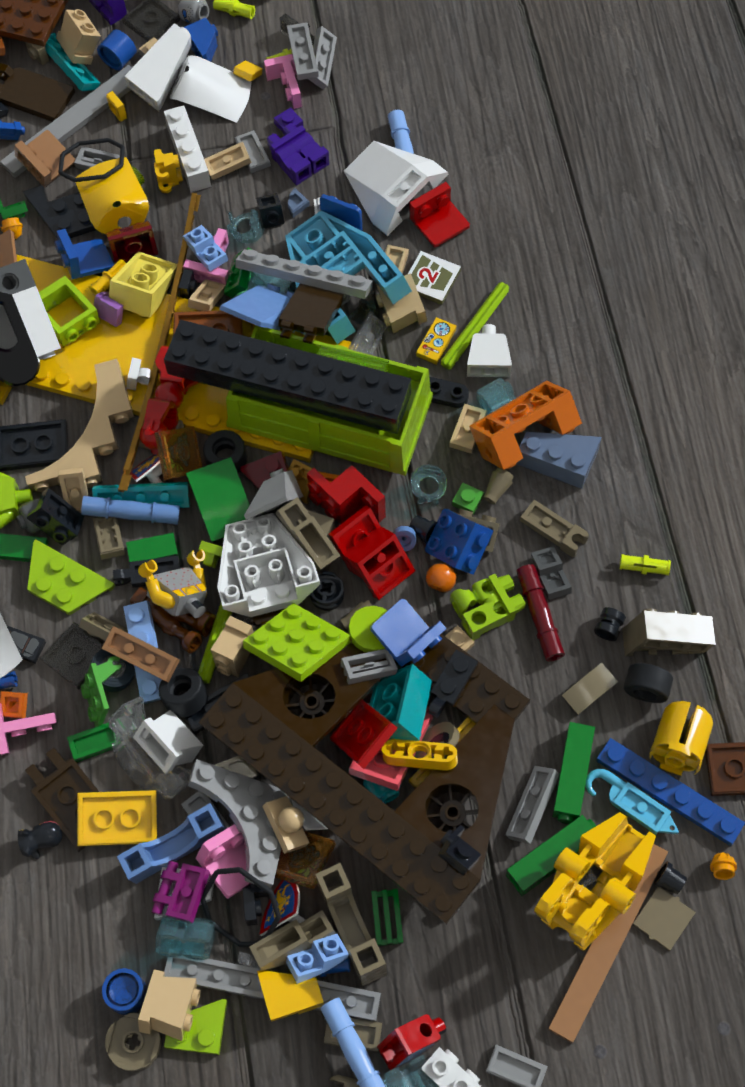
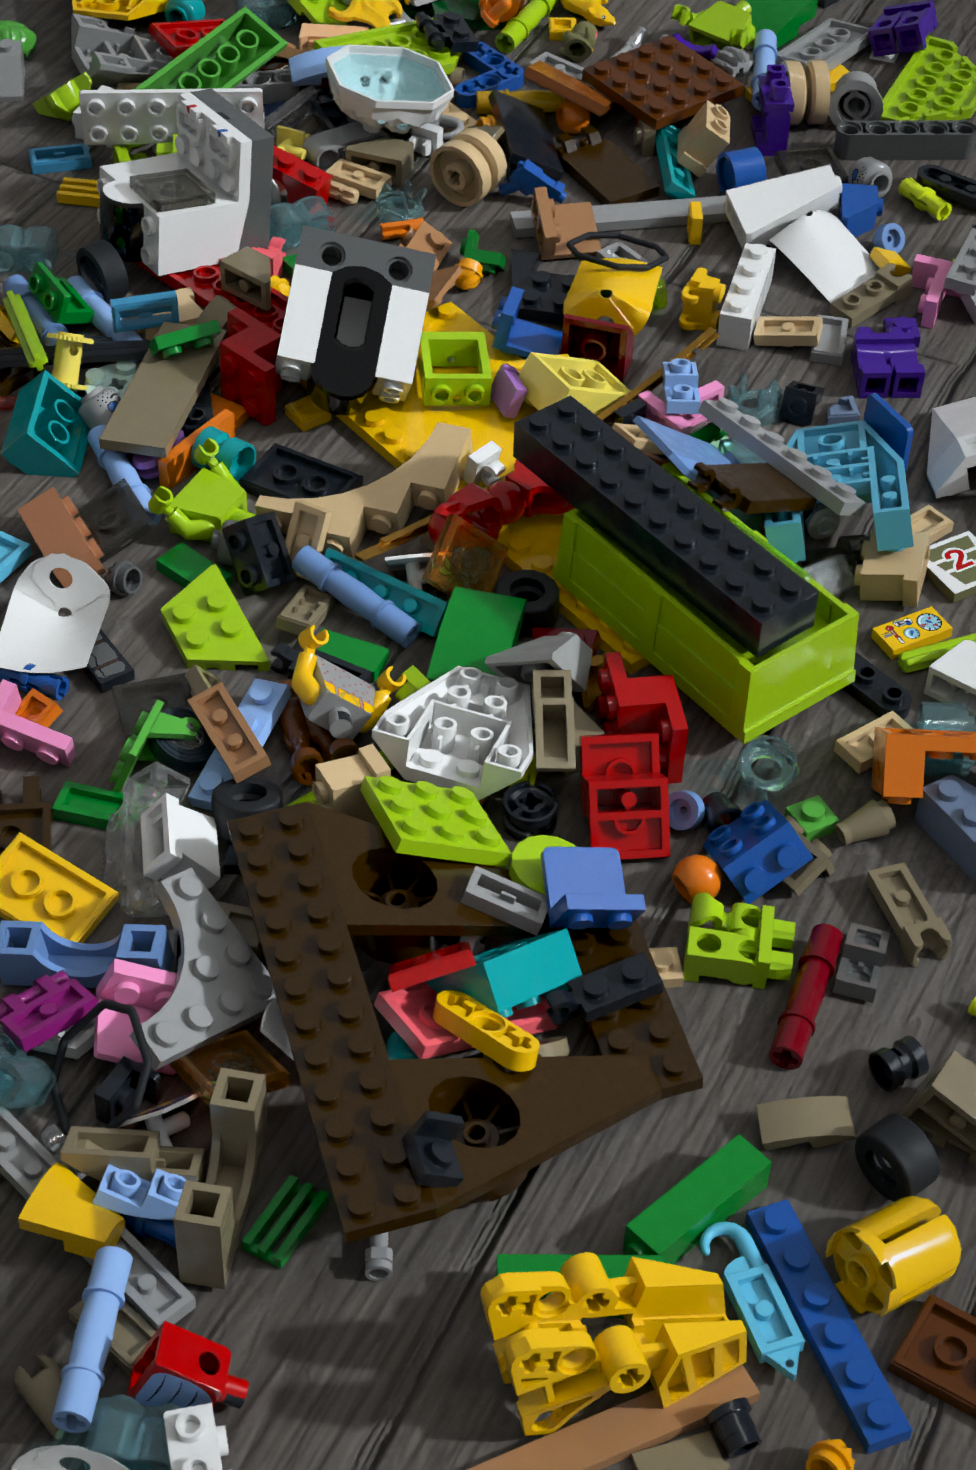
camera: 30 degrees right, 20 degrees down
tan tile [262,796,309,854] -> none
light grey plate [505,766,560,844] -> none
none -> dark tan plate [829,263,913,328]
none -> medium blue tile [873,223,905,253]

